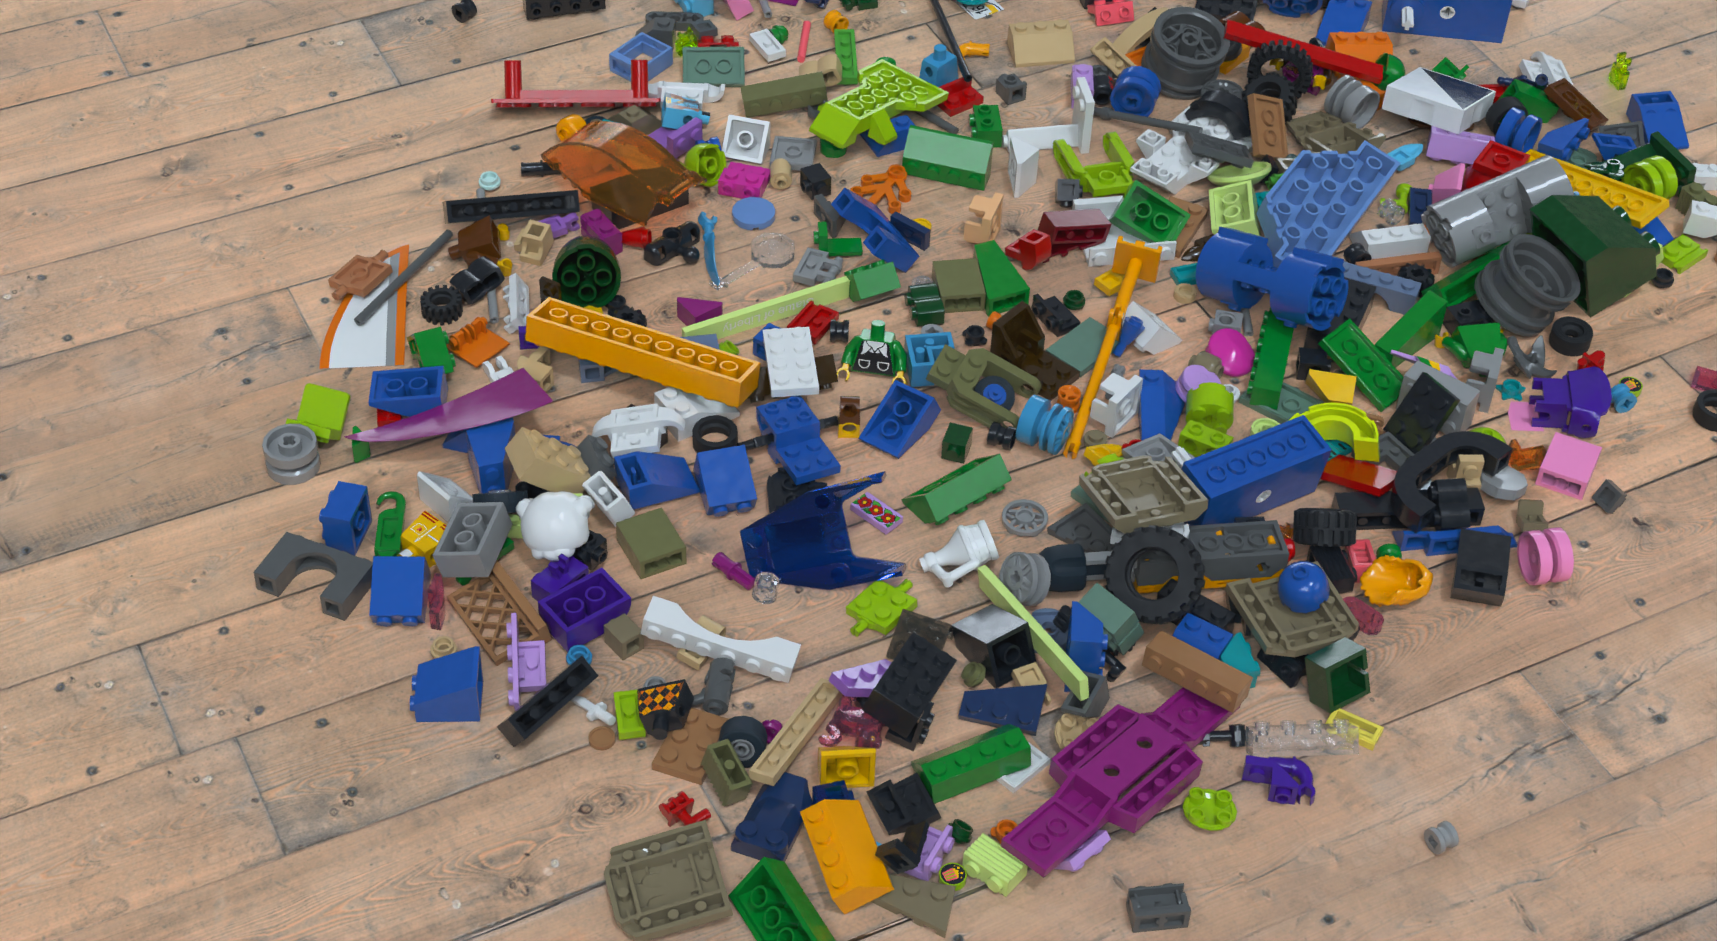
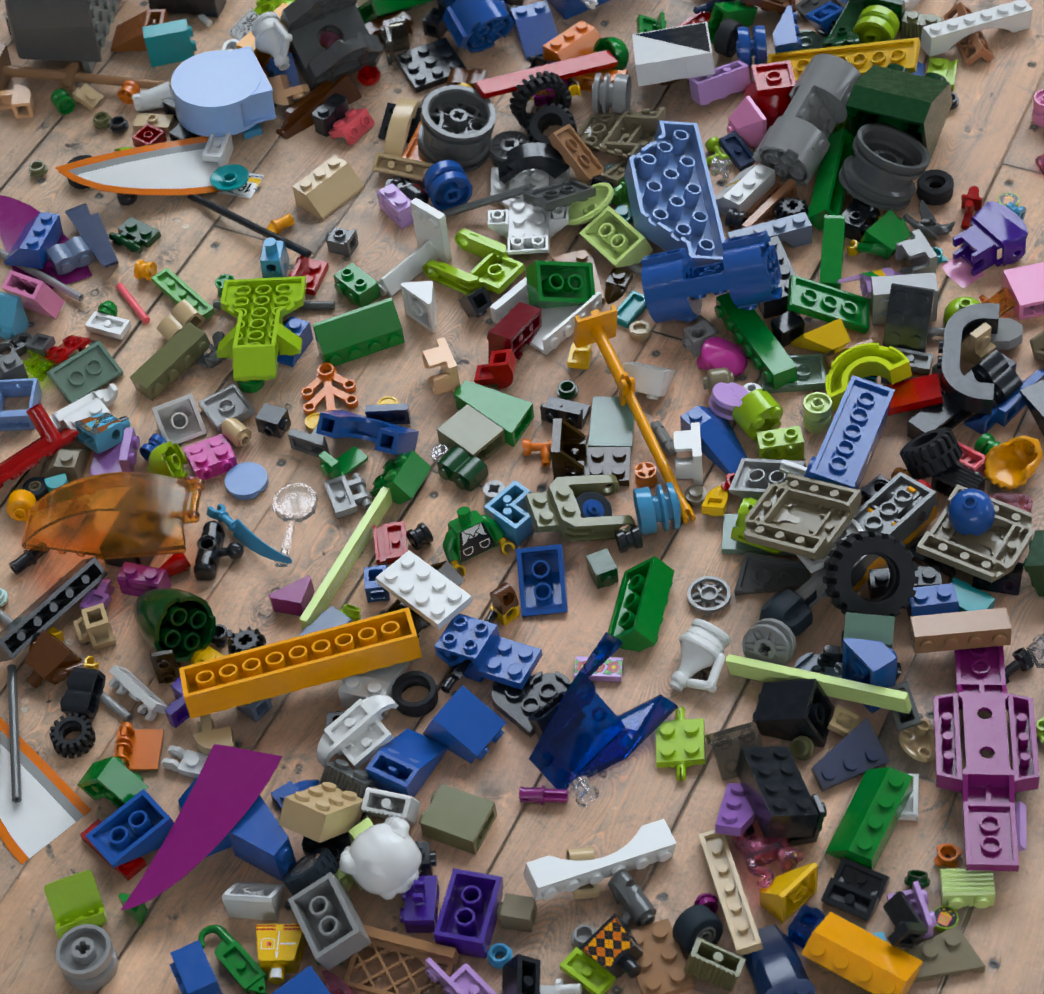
camera: 30 degrees left, 5 degrees up
black plate [962,325,987,346] -> none
blue cone [1113,316,1145,357] -> none
medium azure plate [1387,144,1423,172] -> none

